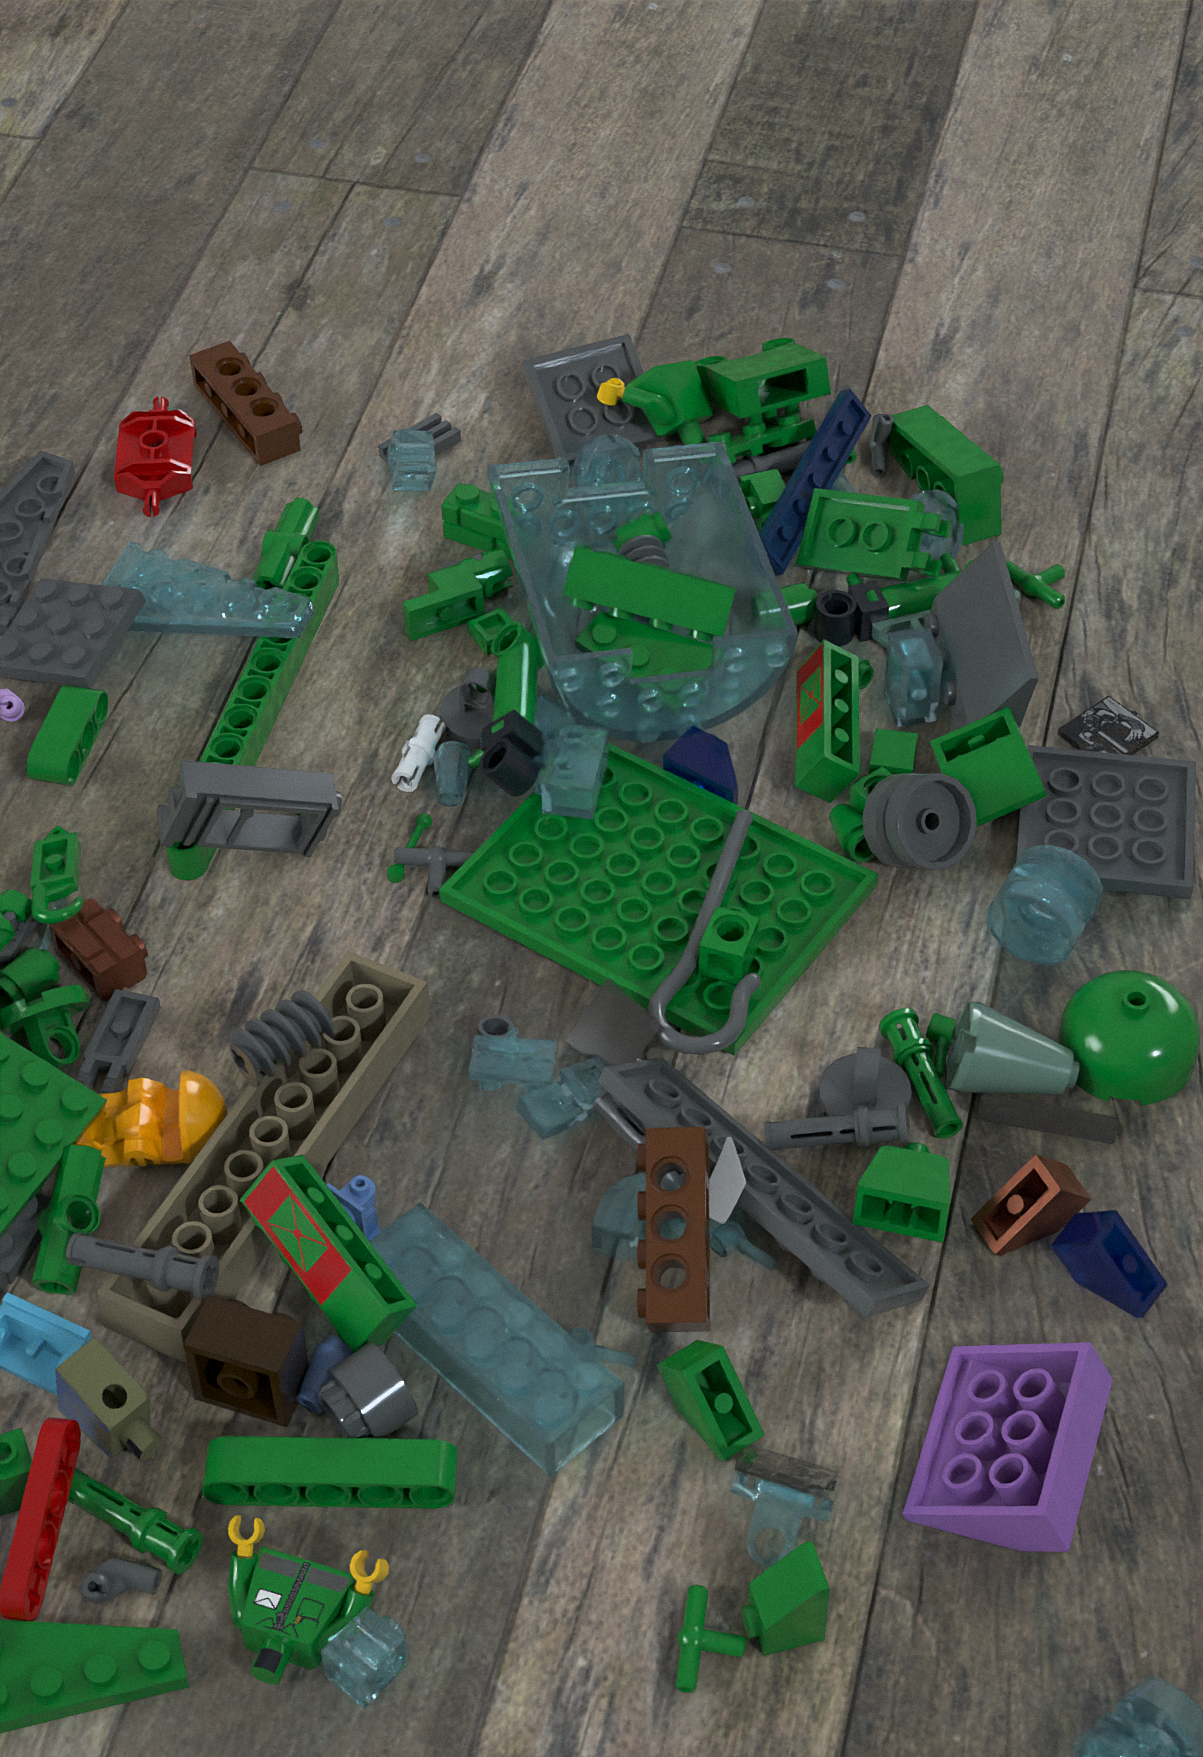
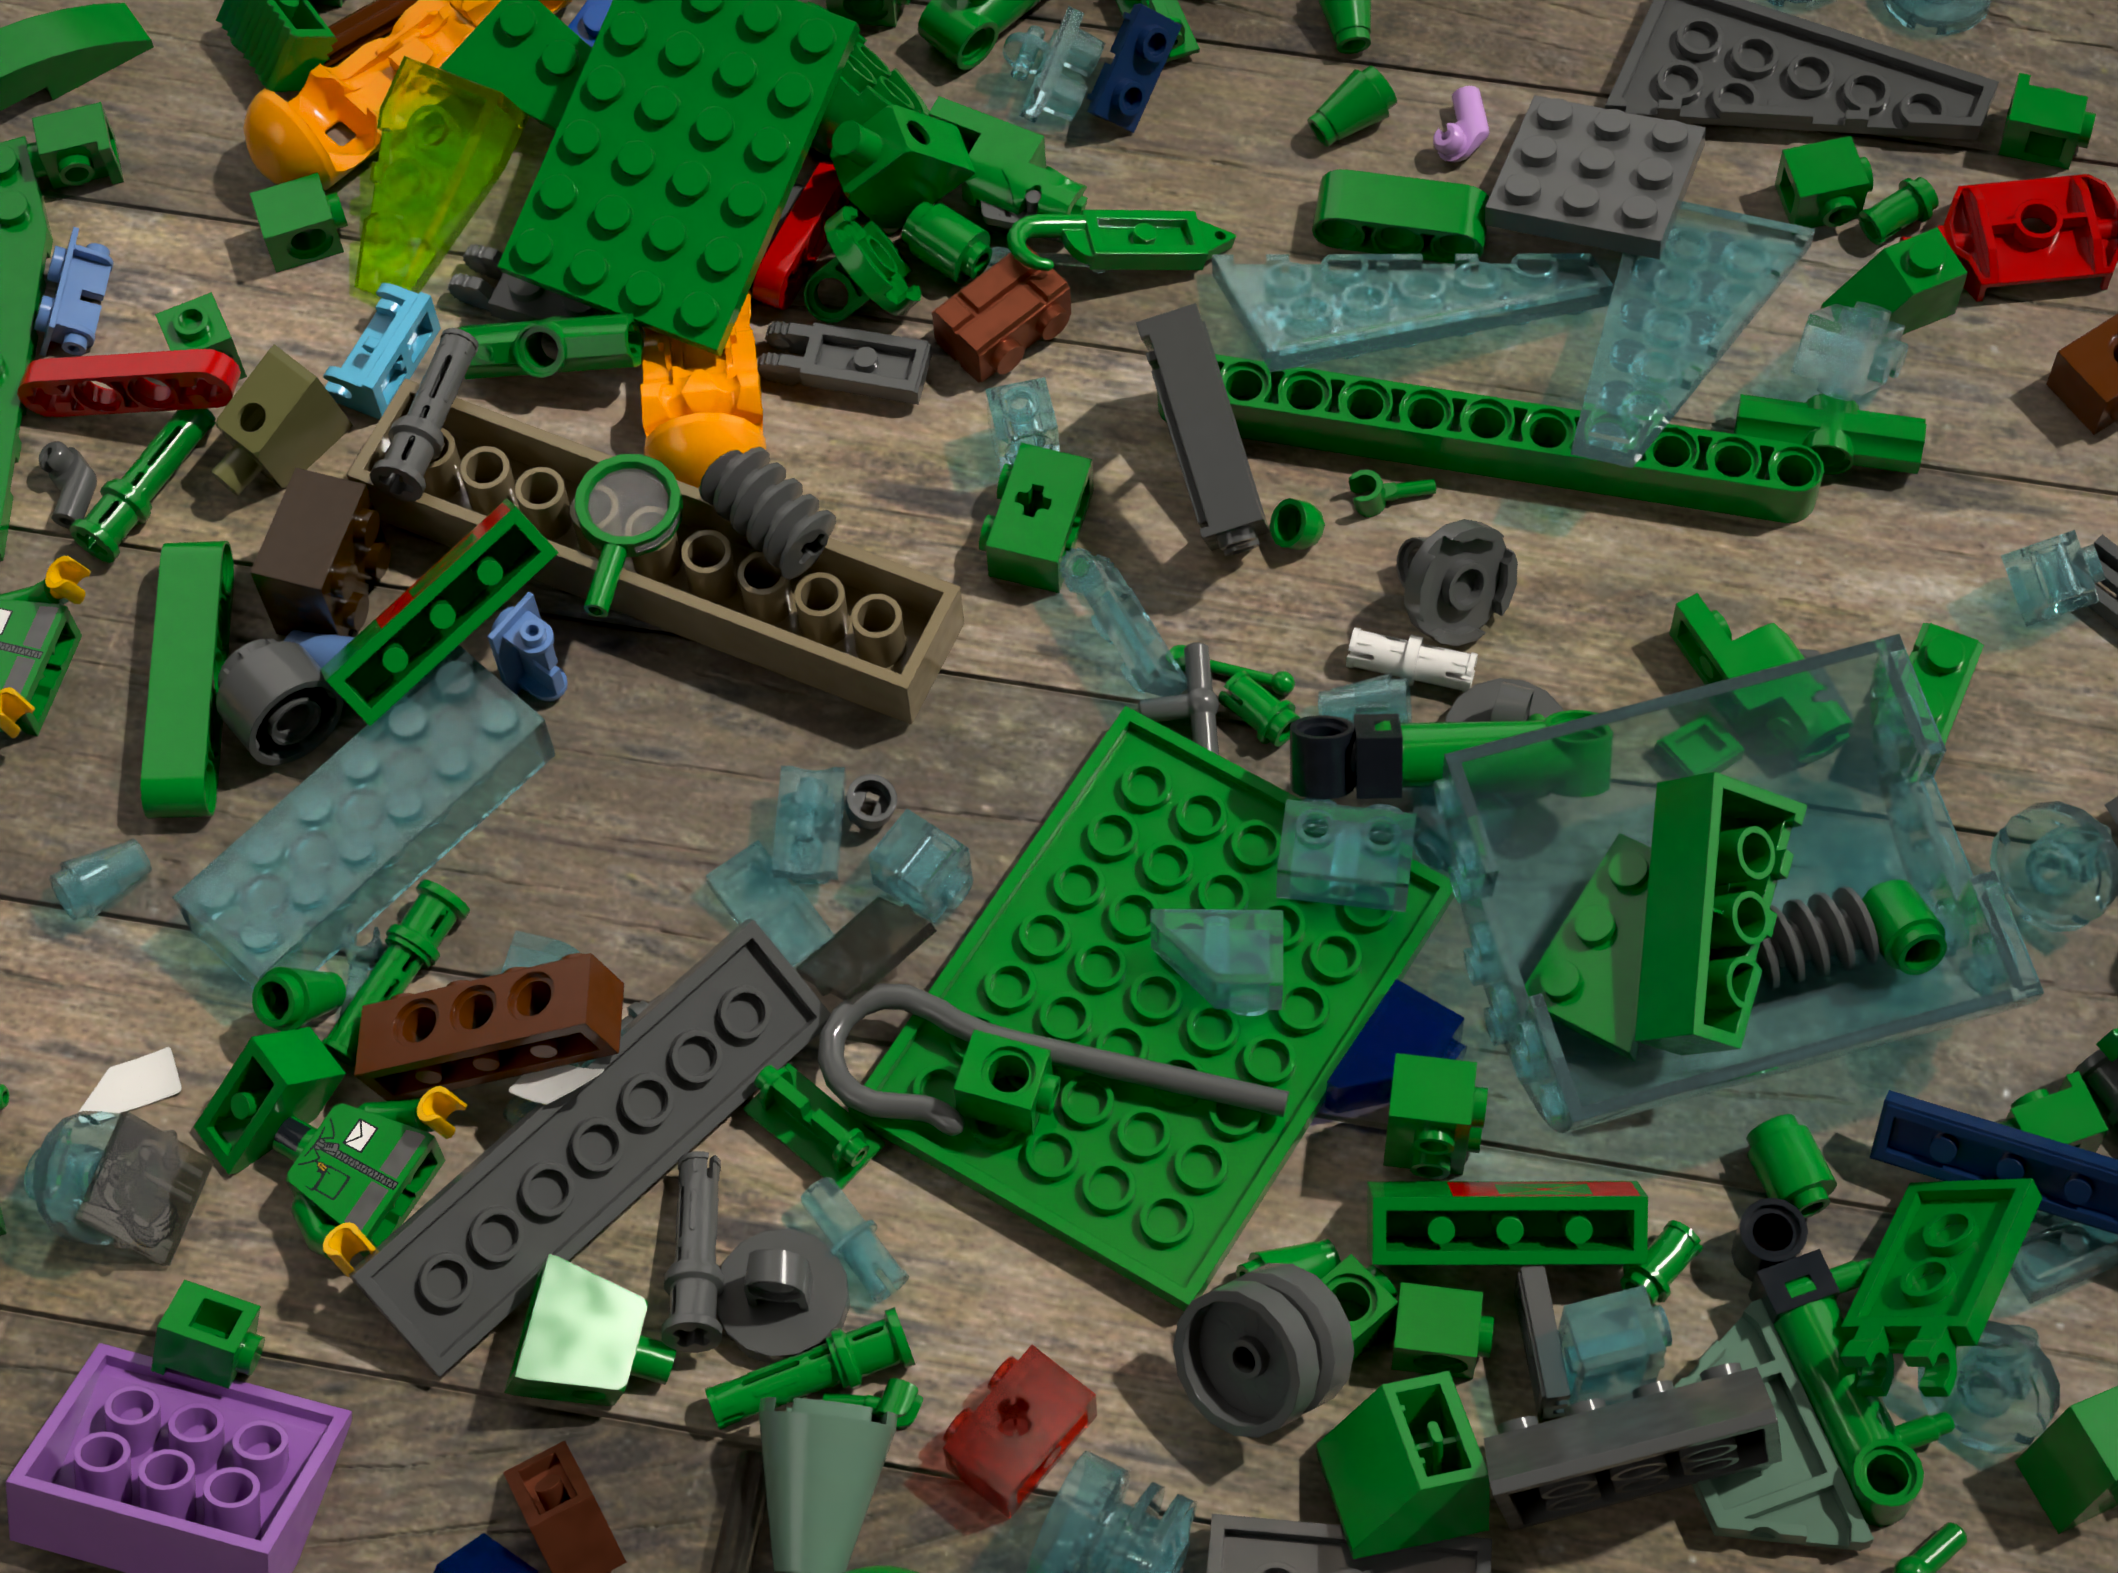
camera: 90 degrees right, 15 degrees up
none -> clear light blue cone [49,838,152,920]
none -> white sticker [75,1047,182,1123]
none -> green brick [151,1279,265,1389]
none -> green cone [252,967,346,1031]
none -> green torso [272,1086,467,1277]
none -> green pin [322,879,470,1067]
none -> piece [575,454,683,618]
none -> green hinge [743,1063,885,1192]
none -> clear light blue axle [801,1177,909,1303]
none -> clear light blue brick [868,809,974,924]
none -> clear red brick [943,1345,1097,1519]
none -> green brick [979,442,1094,593]
none -> clear light blue brick [985,377,1060,473]
none -> clear light blue hinge [1059,547,1187,697]
none -> clear light blue slope [1150,909,1283,1016]
none -> clear light blue wing [1212,253,1614,372]
none -> green pin [1218,671,1300,747]
none -> green hand [1348,469,1436,517]
none -> green brick [1383,1053,1488,1179]
none -> dark grey tile [1396,519,1518,646]
none -> dark grey tile [1513,1265,1571,1420]
none -> green brick [1775,136,1873,232]
none -> clear light blue brick [1791,301,1908,401]
none -> green slope [1820,227,1967,356]
none -> green pin [1858,177,1939,245]
none -> green brick [1998,73,2096,169]

